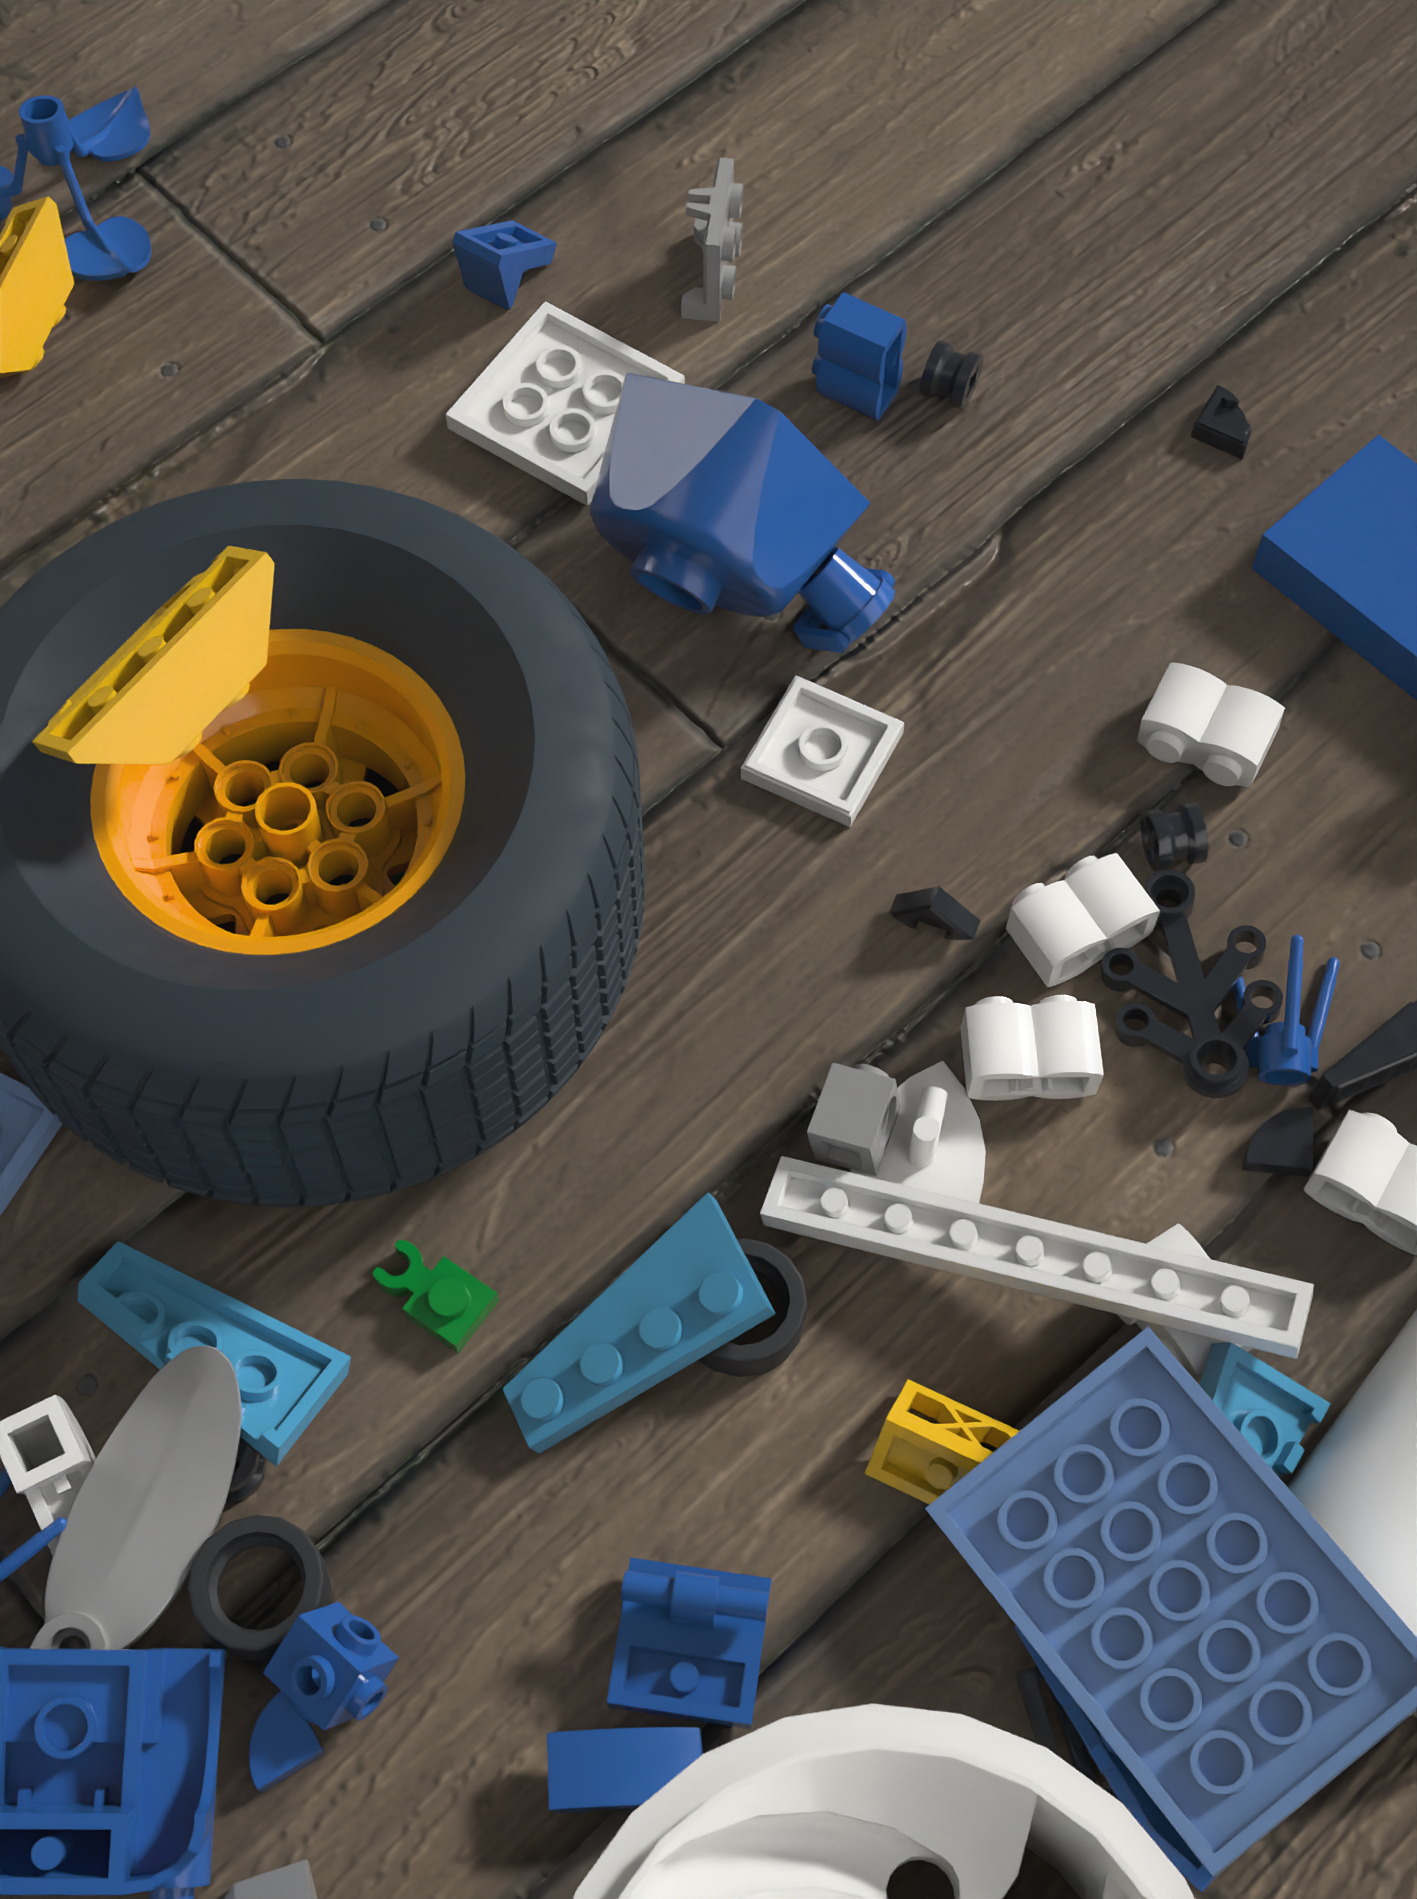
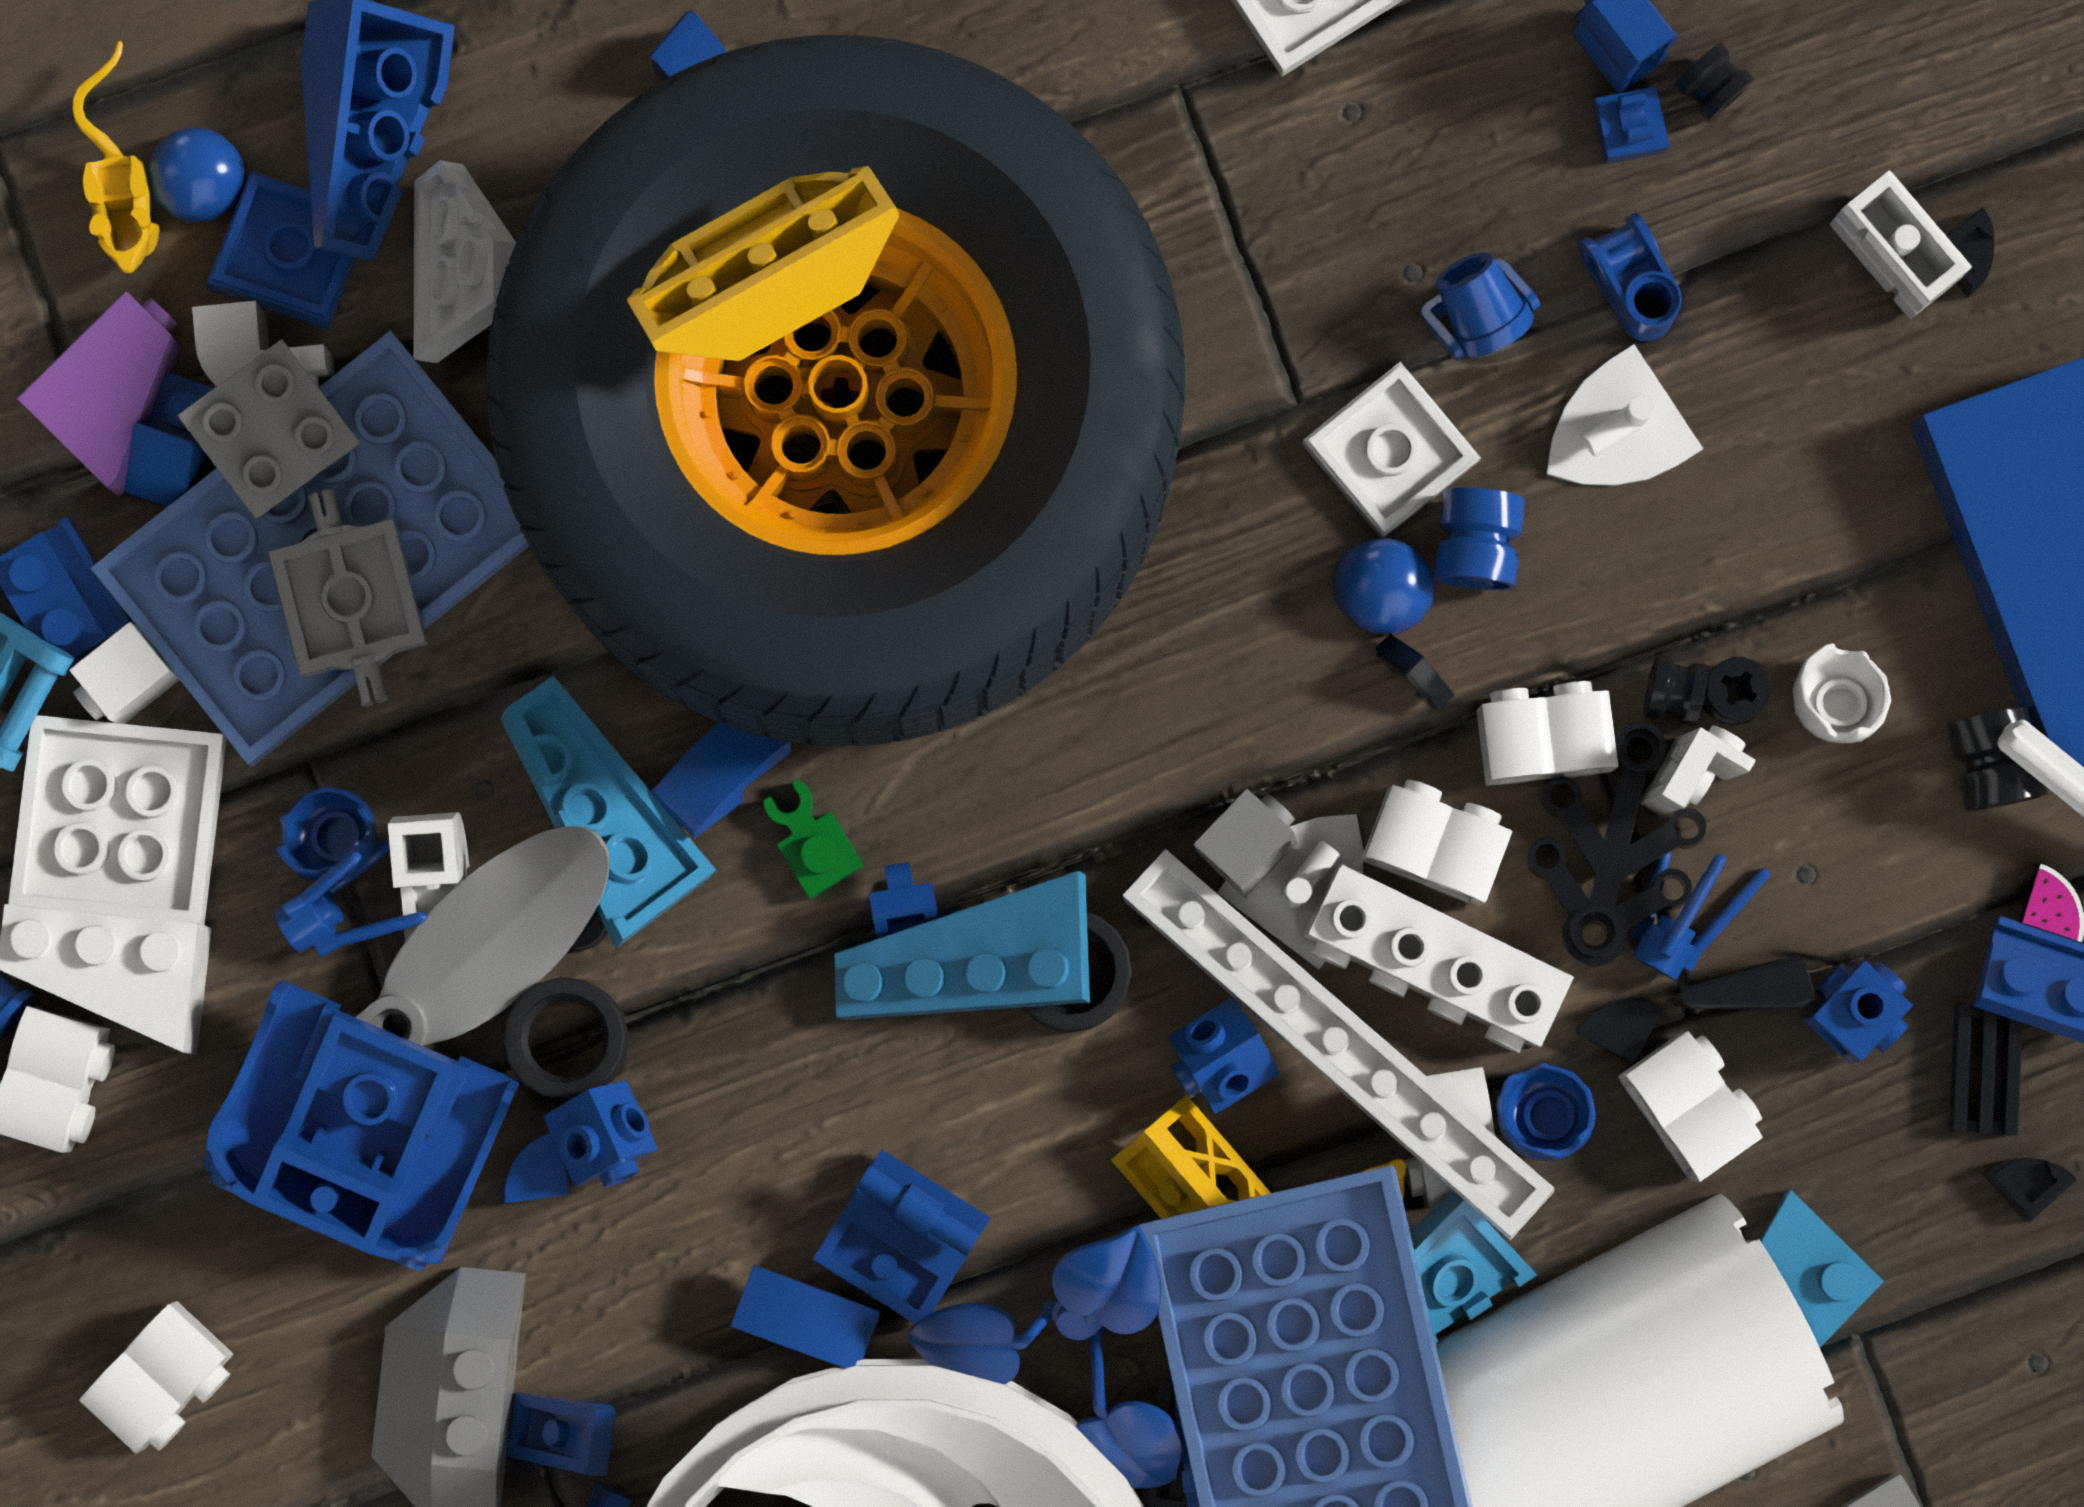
camera: 20 degrees right, 20 degrees up
blue piece [590,372,870,617] -> none
white brick [1137,663,1285,787] -> none
none -> blue slope [652,720,791,838]
none -> blue tile [869,862,938,939]
none -> blue plant [908,1226,1183,1488]
none -> blue brick [1167,997,1281,1115]
none -> white brick [1302,864,1574,1053]
none -> blue hair [1333,538,1435,635]
none -> blue wheel [1434,487,1526,591]
none -> blue hair [1496,1063,1596,1162]
none -> white shield [1546,344,1703,486]
none -> blue piece [1578,213,1682,342]
none -> blue tile [1592,86,1670,164]
none -> white bracket [1640,725,1756,816]
none -> black wheel [1702,657,1770,725]
none -> white hair [1792,643,1892,743]
none -> white brick [1829,170,1972,320]

